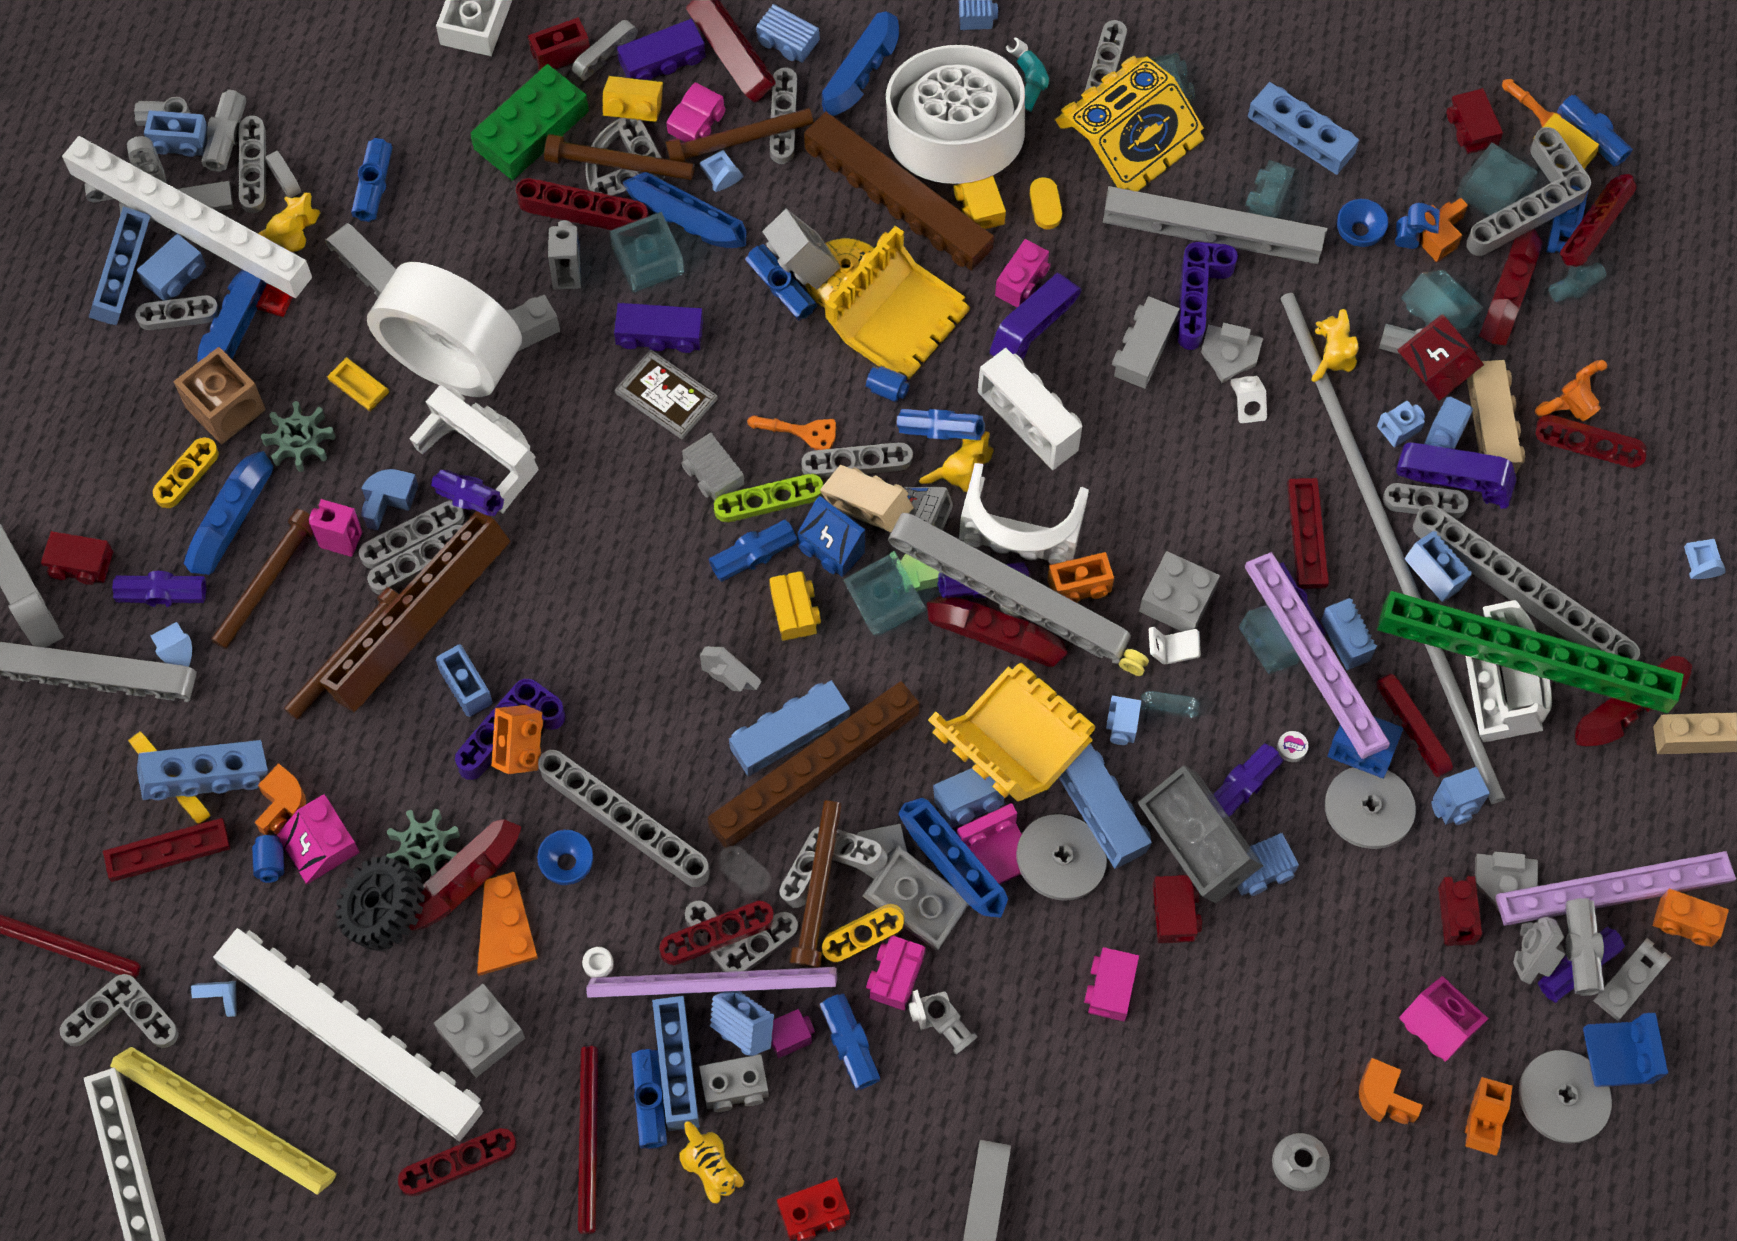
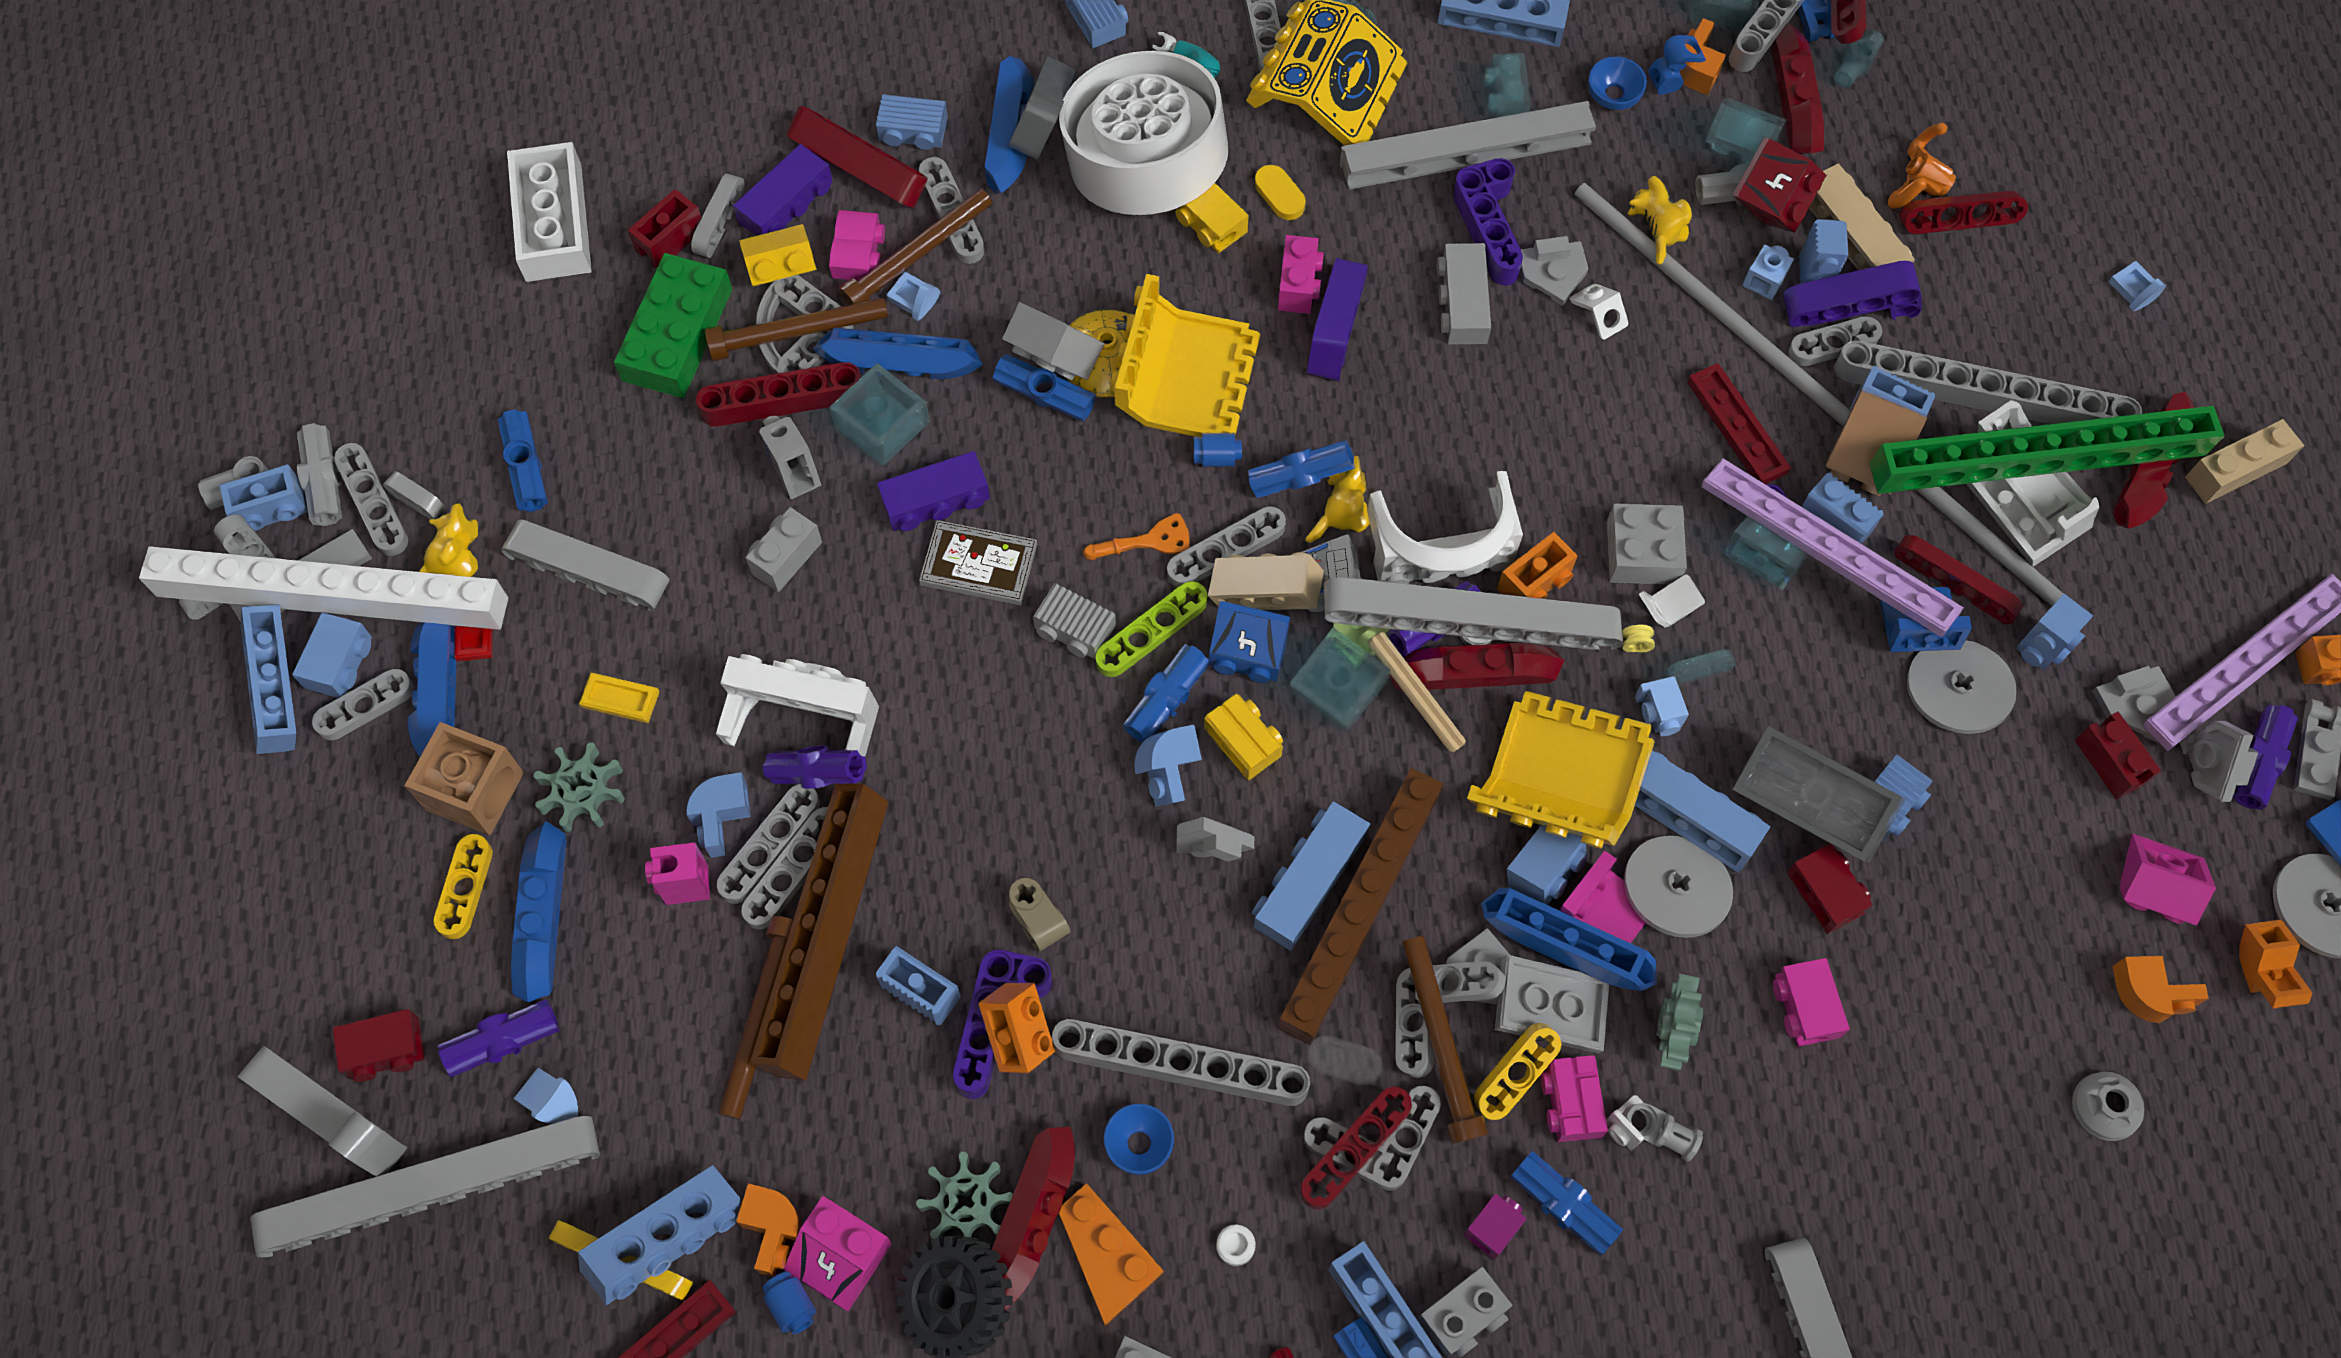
camera: 25 degrees left, 0 degrees up
reddish brown piece [211,509,314,649] -> none
white wheel [367,262,522,397] -> none
lavender tile [586,967,837,998] -> none
medium blue brick [710,991,774,1056] -> none
reddish brown brick [804,111,994,271] -> none
white brick [978,348,1082,470] -> none
dark purple piece [1213,743,1283,817] -> none
white tile [1277,731,1308,762] -> none
light grey piece [1565,898,1604,996] -> none
none -> dark grey beam [1008,55,1076,160]
none -> dark tan piece [1009,878,1071,952]
none -> medium blue brick [1135,725,1202,807]
none -> tan axle [1368,632,1465,752]
none -> sand green gear [1656,973,1703,1071]
none -> medium nougat brick [1825,389,1927,496]

